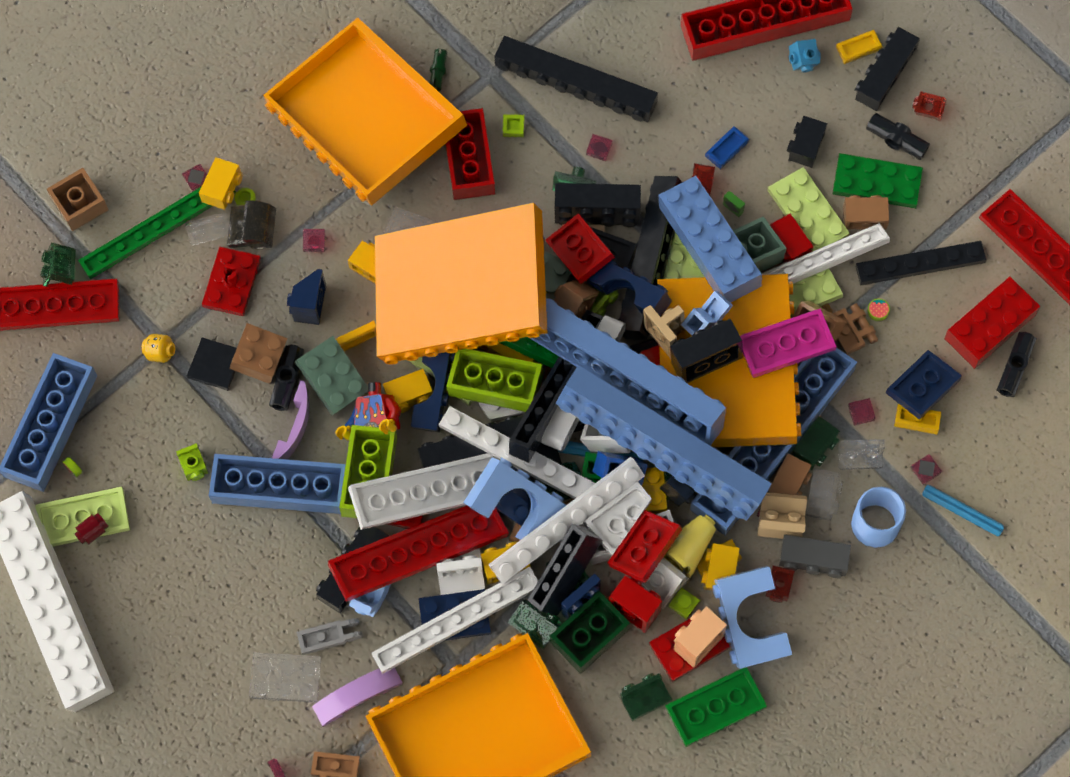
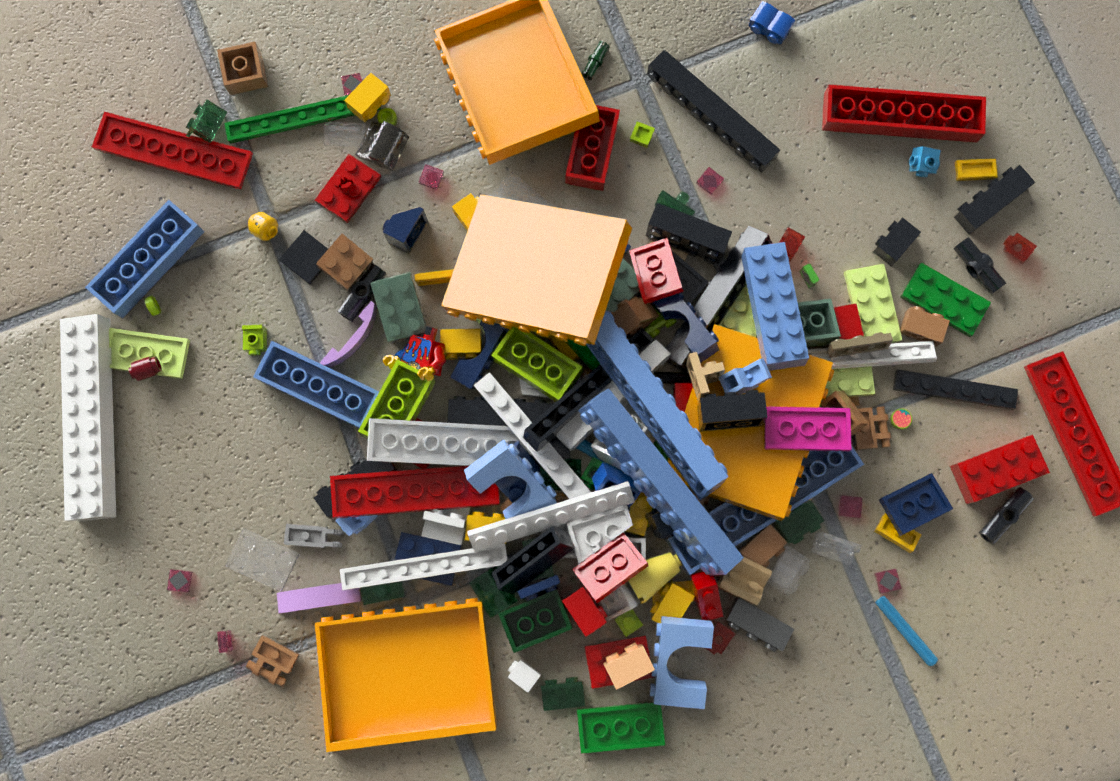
camera: 20 degrees right, 10 degrees up
blue tile [705,126,749,169] -> none
light blue piece [851,486,906,548] -> none
none -> tile [167,569,193,592]
none -> clear green tile [361,581,405,605]
none -> white brick [507,659,541,692]
none -> red brick [691,571,723,621]
none -> dark tan plate [827,332,893,358]

